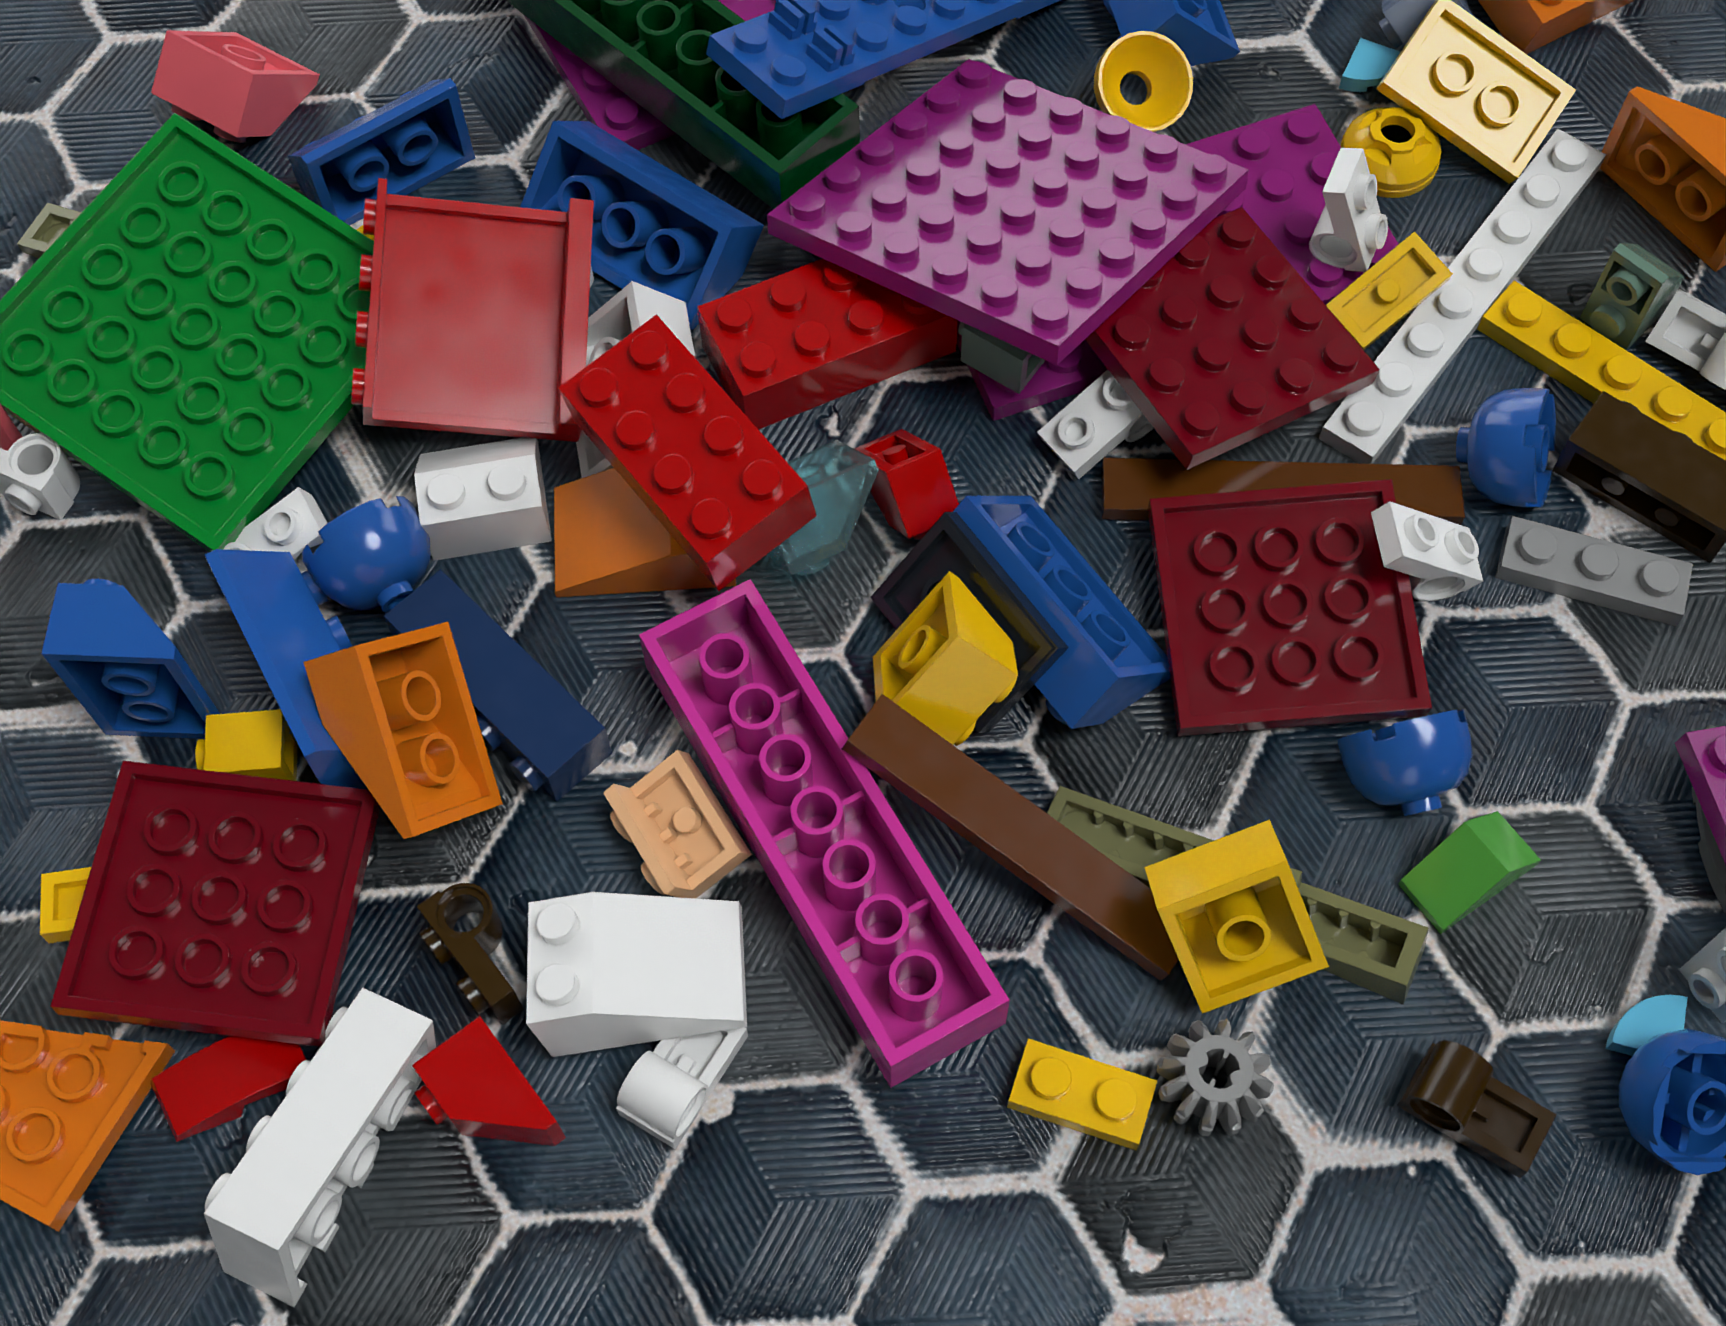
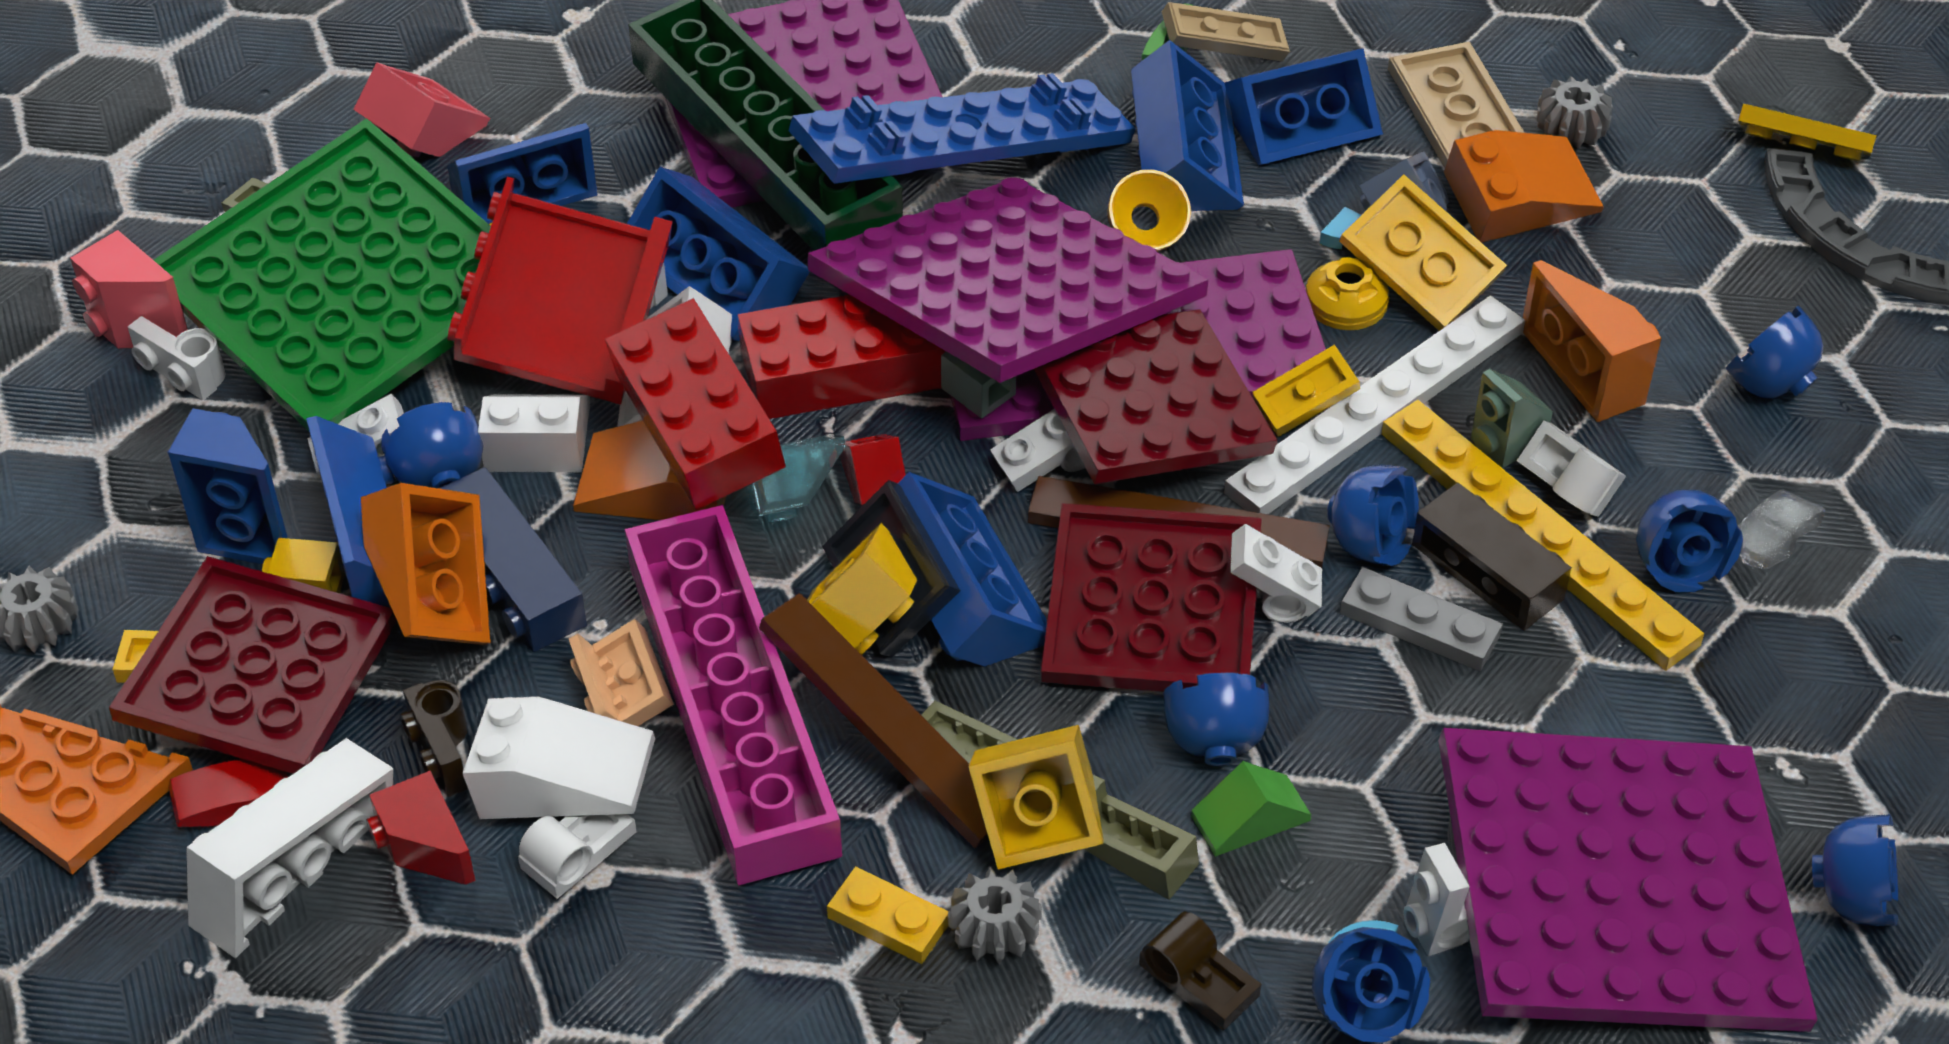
camera: 10 degrees right, 15 degrees down
white plate [1309,148,1388,272] -> none

